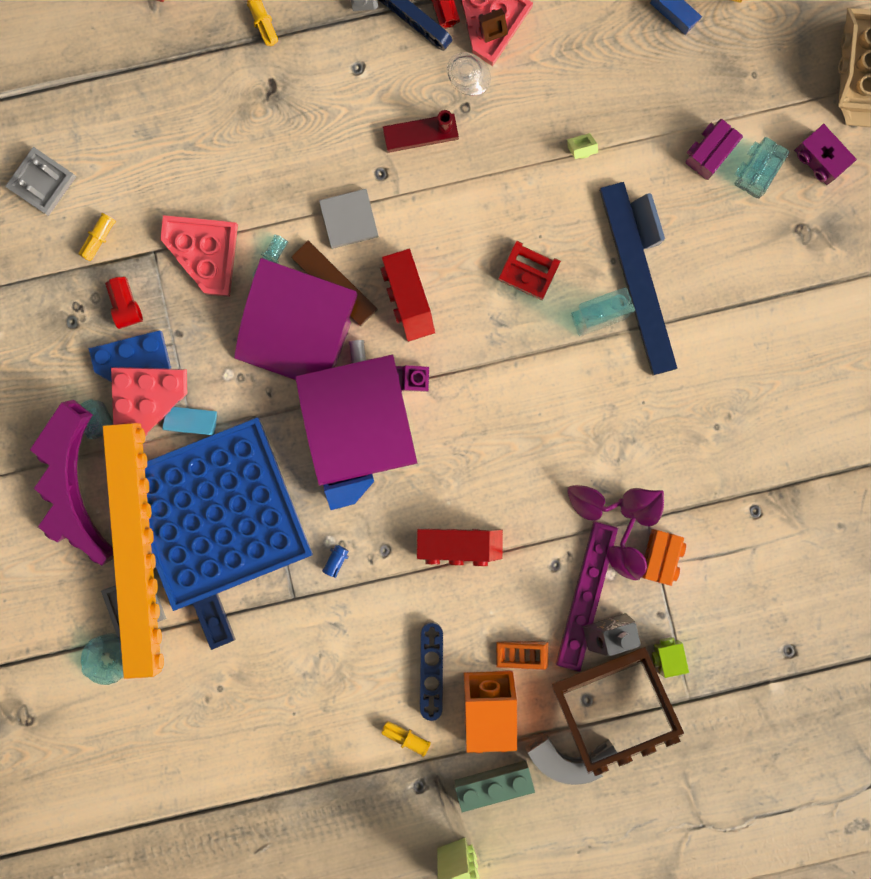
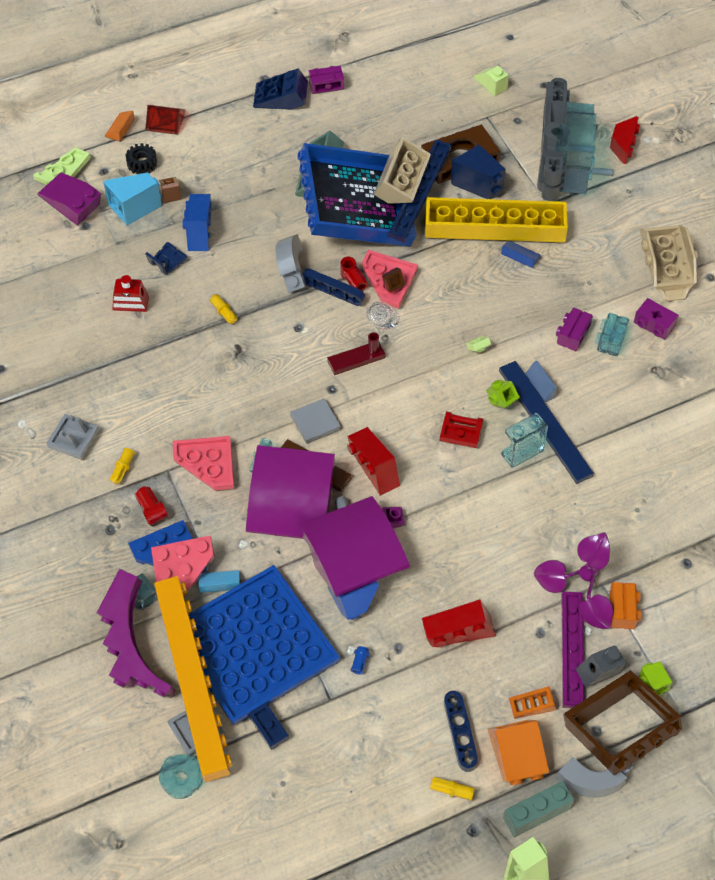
camera: 10 degrees left, 30 degrees down
none -> lime brick [486,379,520,408]

